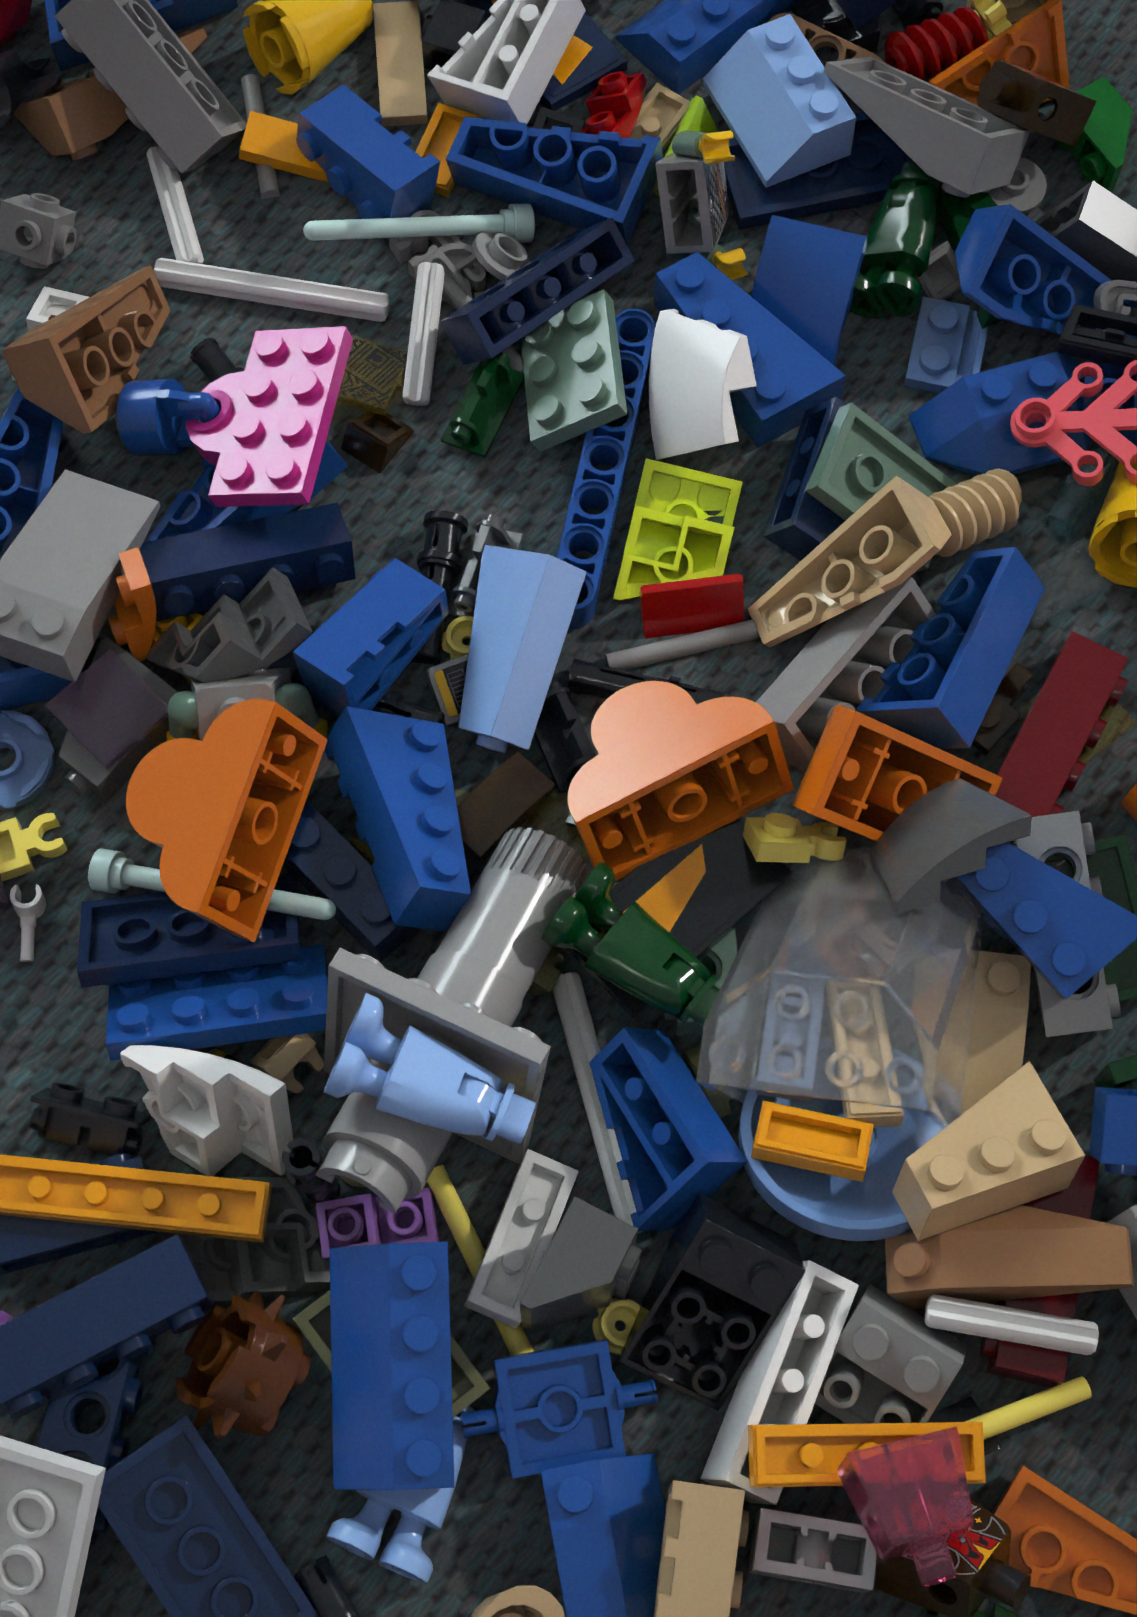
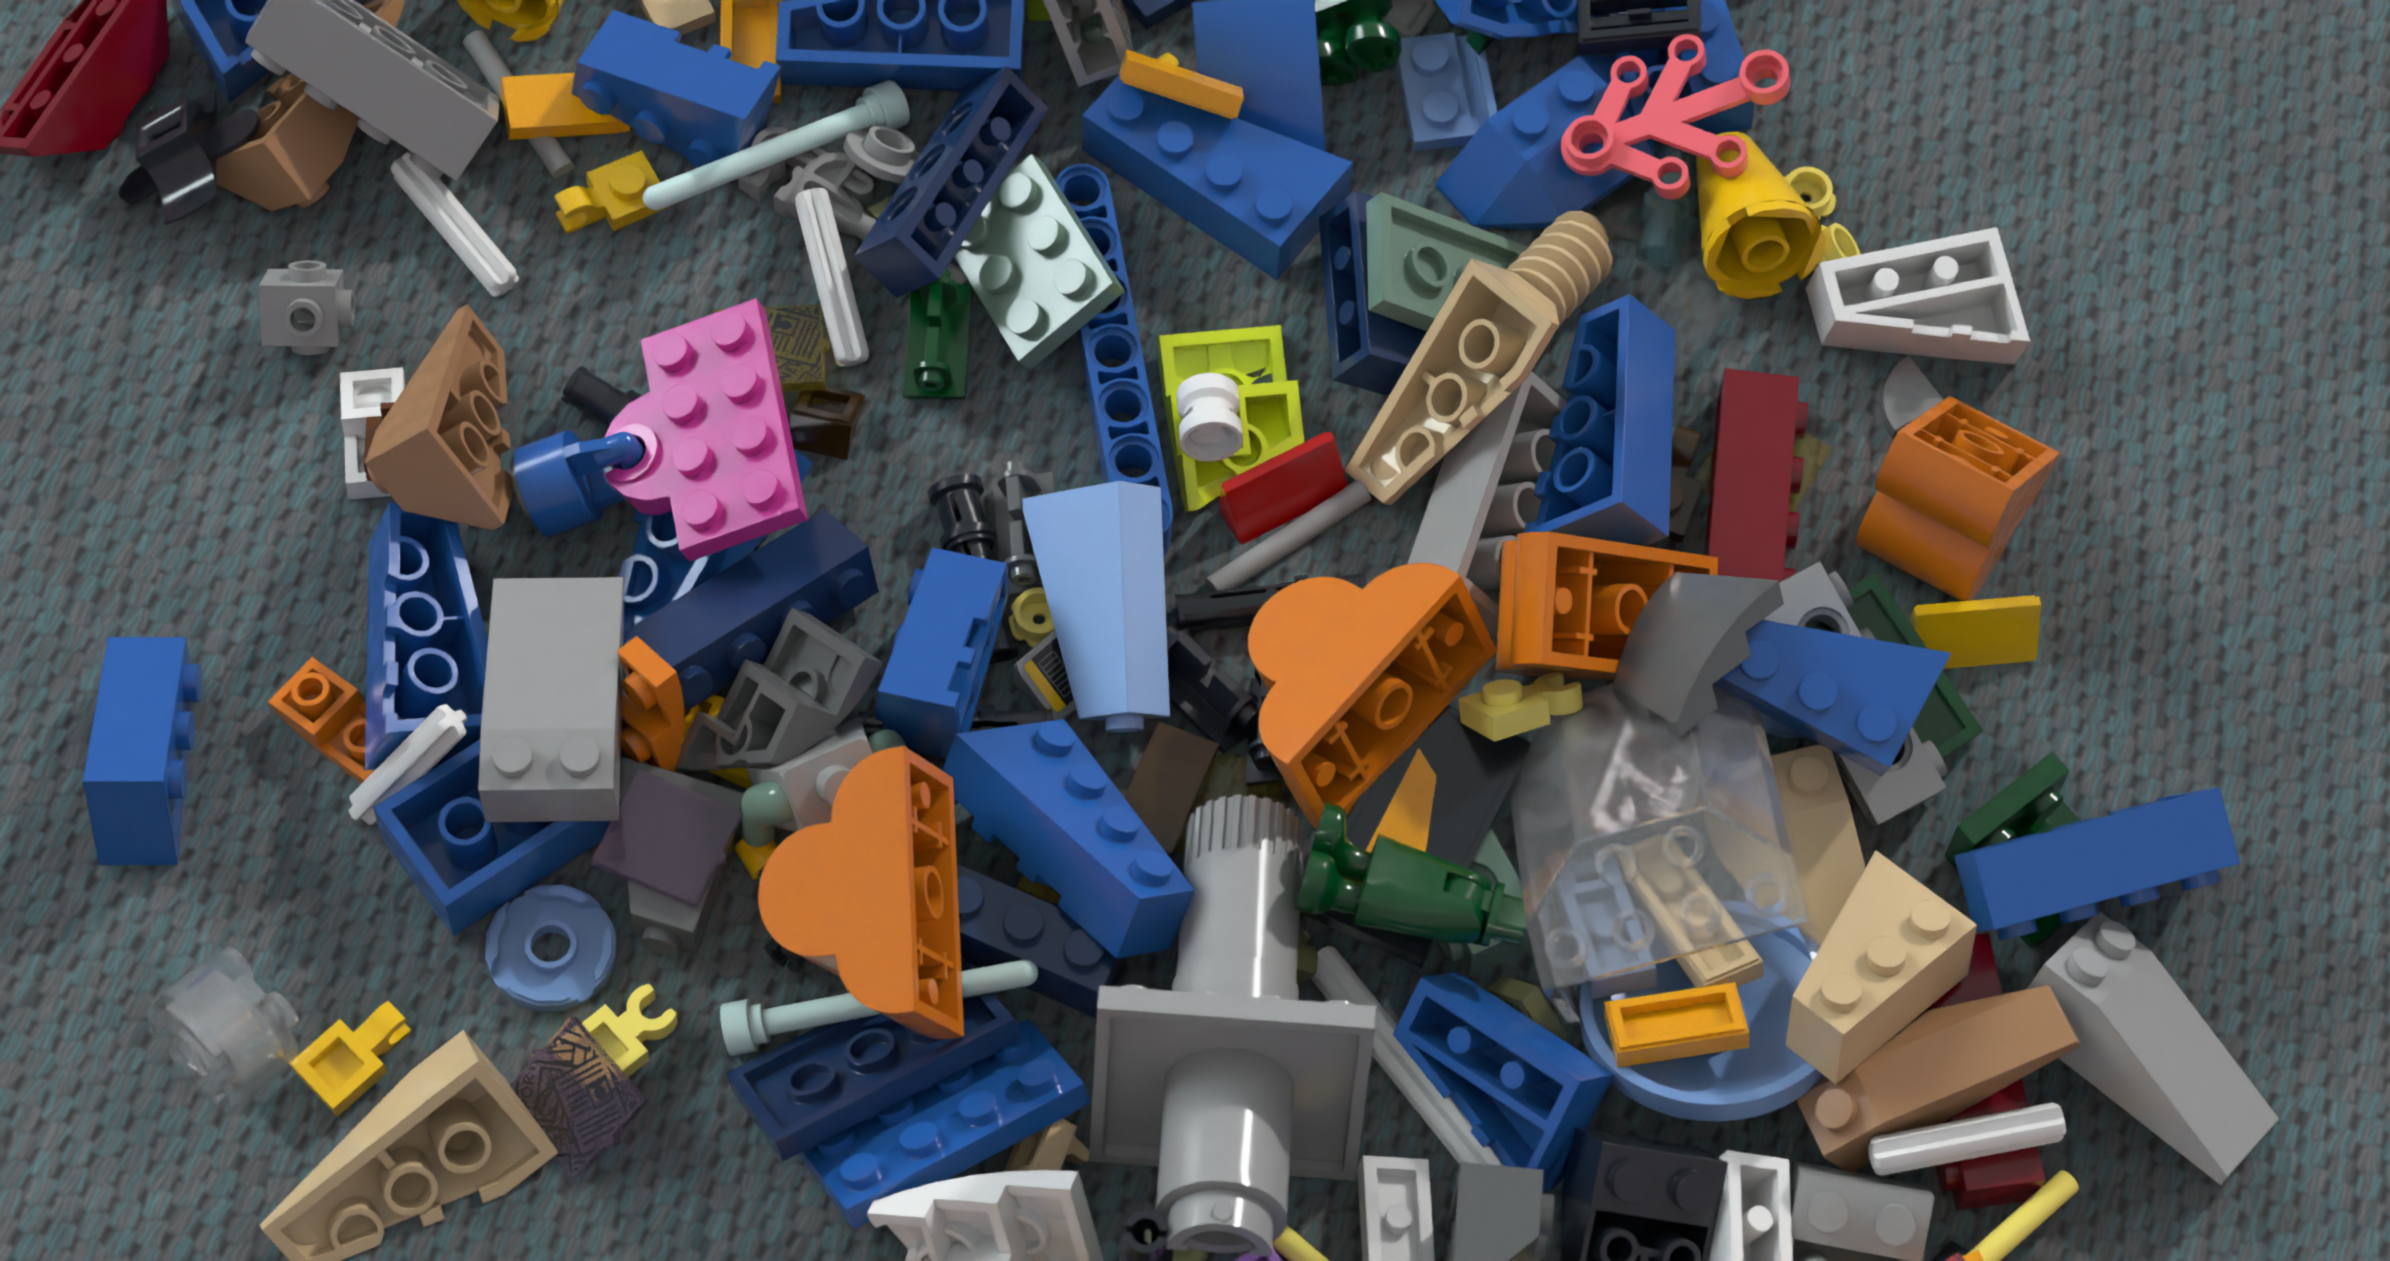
camera: 25 degrees left, 5 degrees down
white hand [9,884,46,962] -> none
white axle [154,258,390,322] -> none
light blue piece [324,993,536,1144] -> none
white slope [649,309,757,460] -> none
none -> yellow plate [555,150,669,234]
none -> light orange tile [1120,49,1244,120]
none -> white wheel [1176,373,1243,462]

